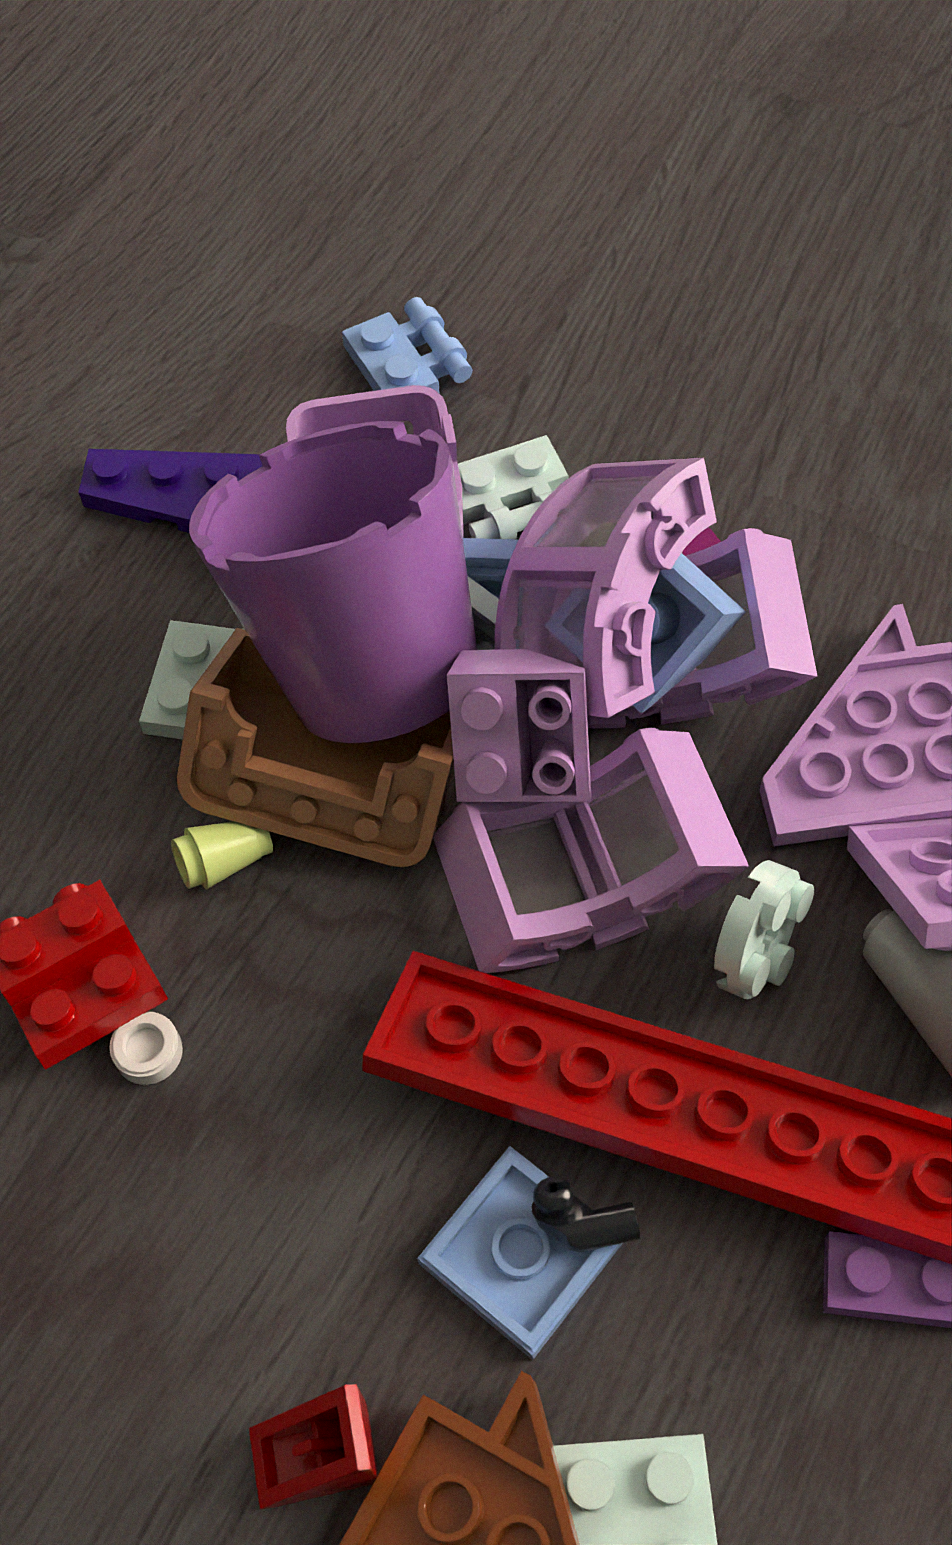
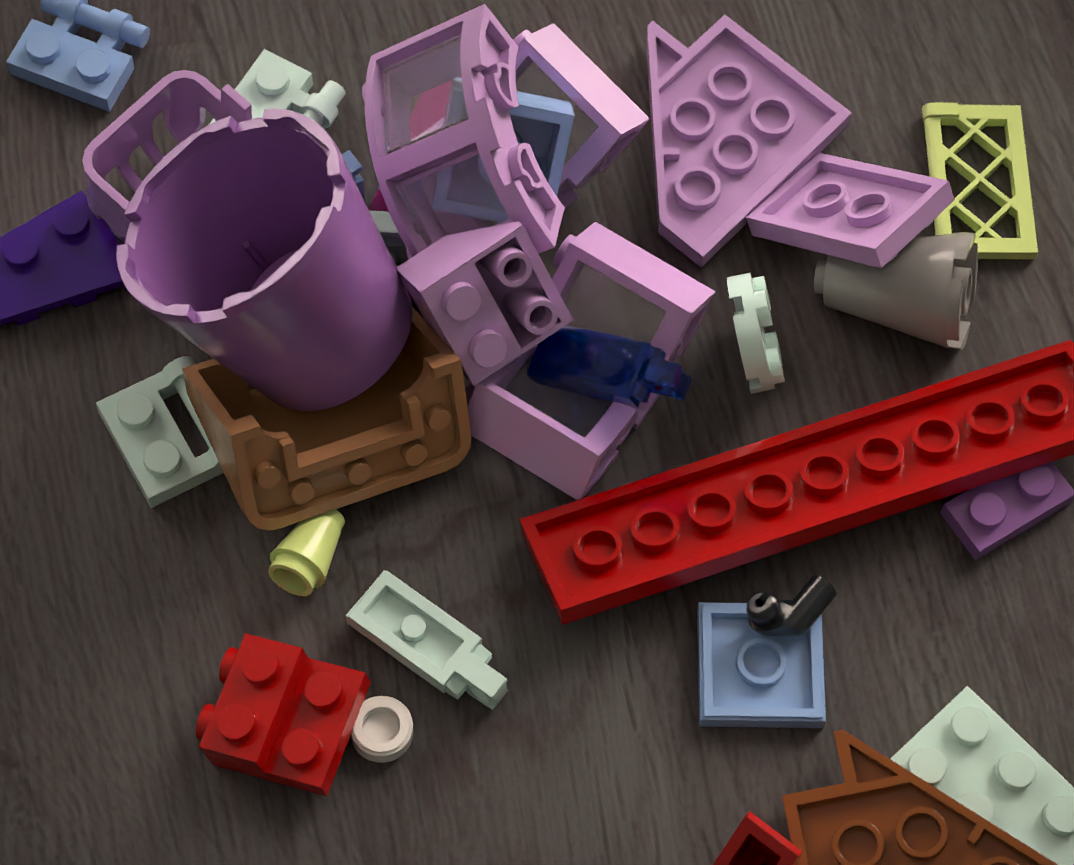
camera: 45 degrees left, 5 degrees up
none -> light aqua hinge [346,570,508,710]
none -> clear blue hinge [526,325,692,407]

